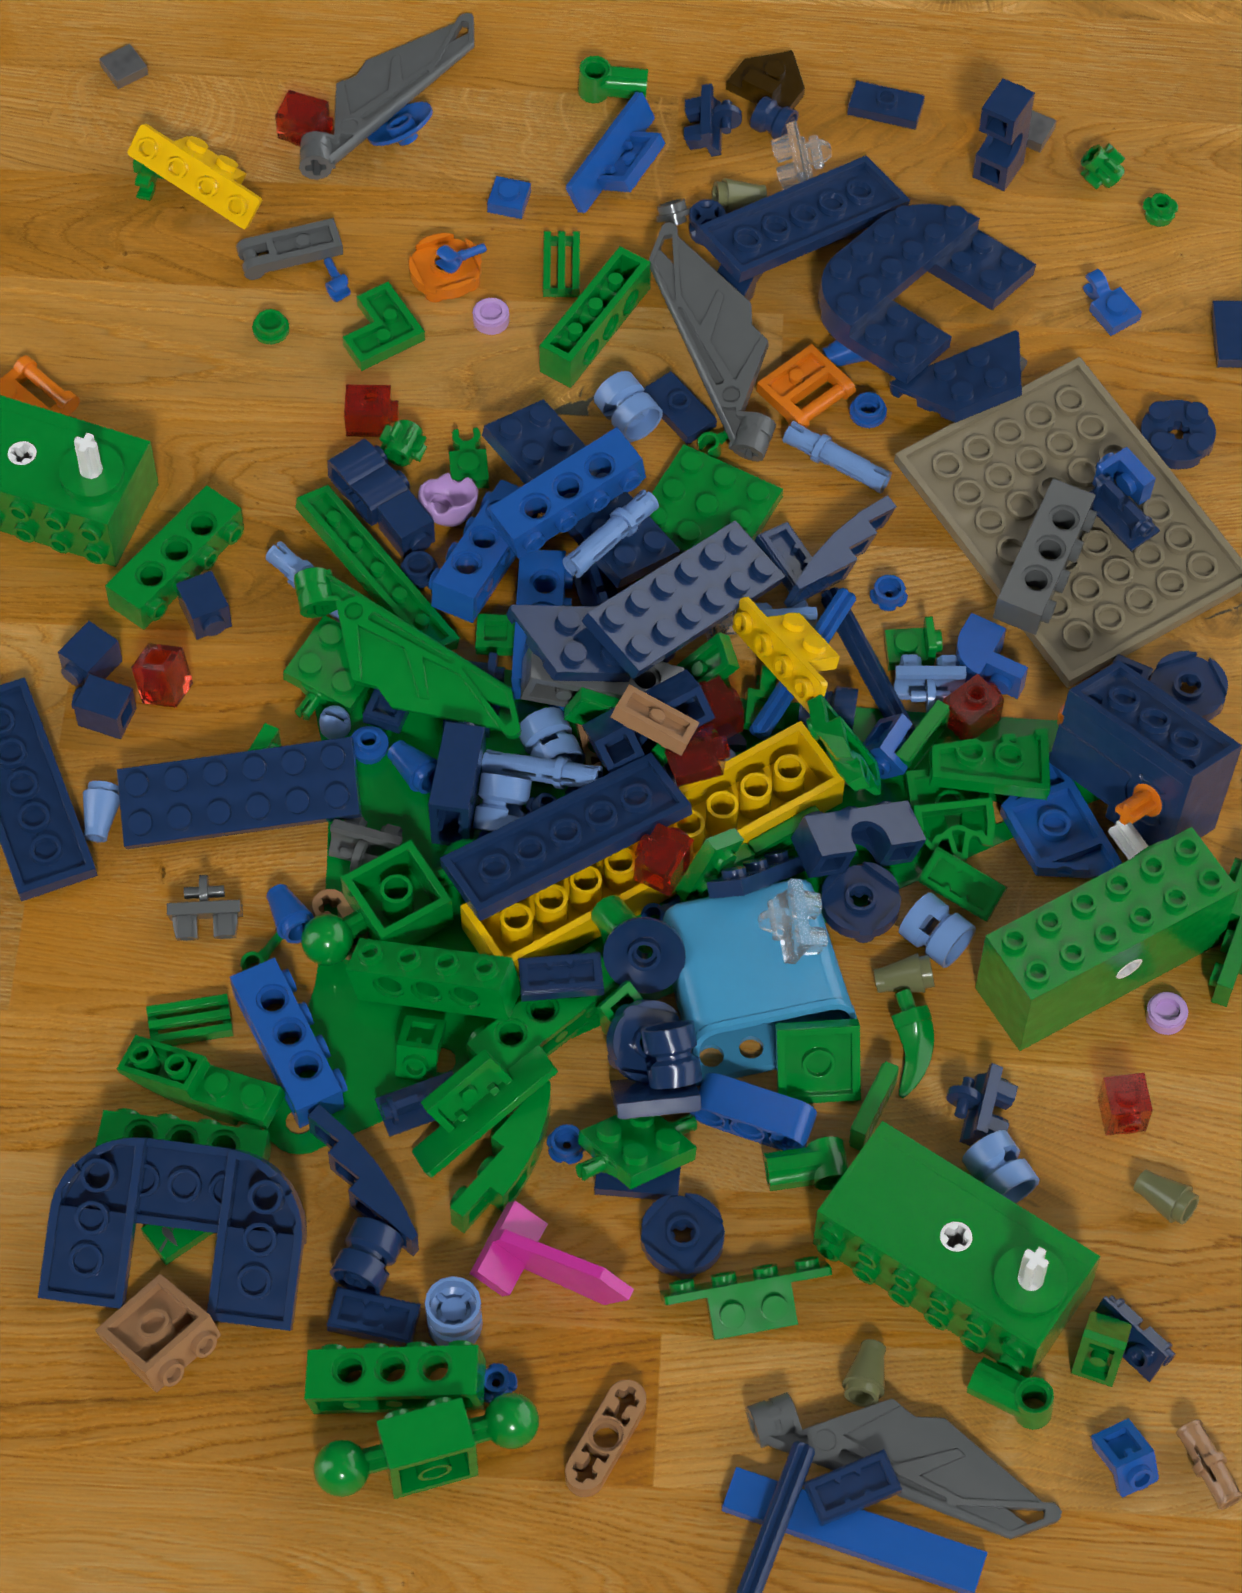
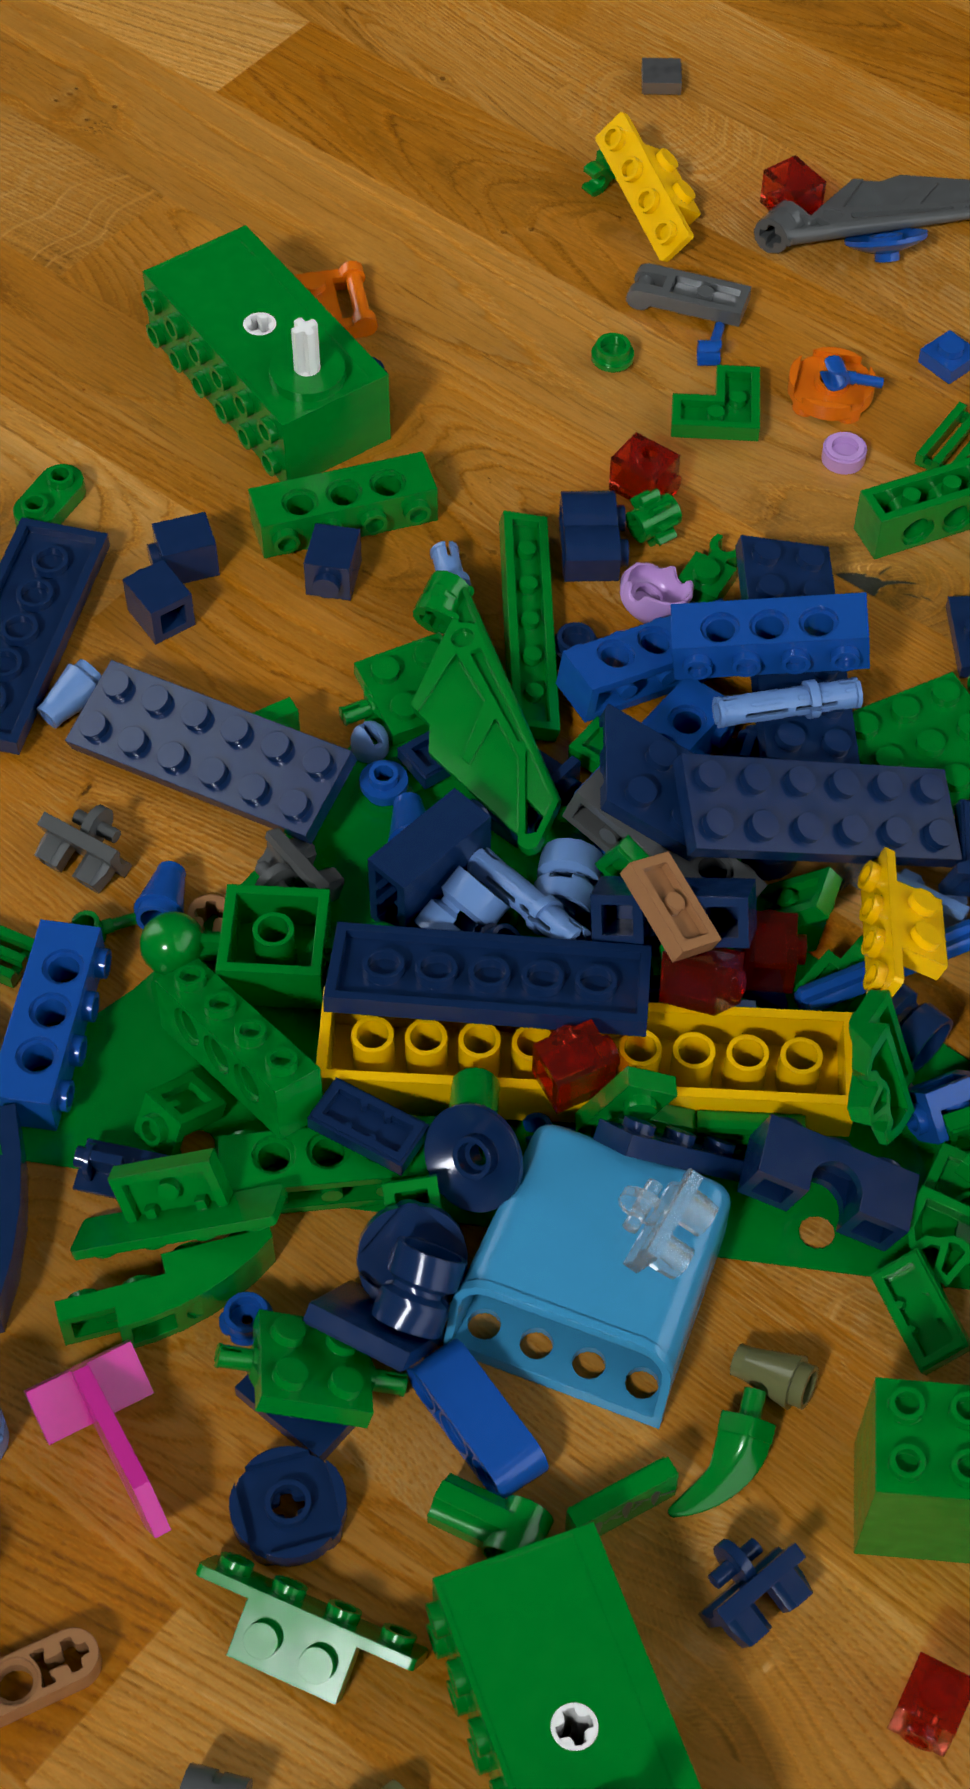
camera: 35 degrees right, 5 degrees down
clear red brick [131,643,193,708] -> none
dark blue brick [377,489,435,559] -> none
medium blue wheel [594,371,663,442] -> none
green plate [775,1019,861,1103] -> none
dark blue plate [820,862,901,943] -> none
medium blue wheel [899,892,976,968] -> none
medium blue wheel [962,1130,1040,1203] -> none

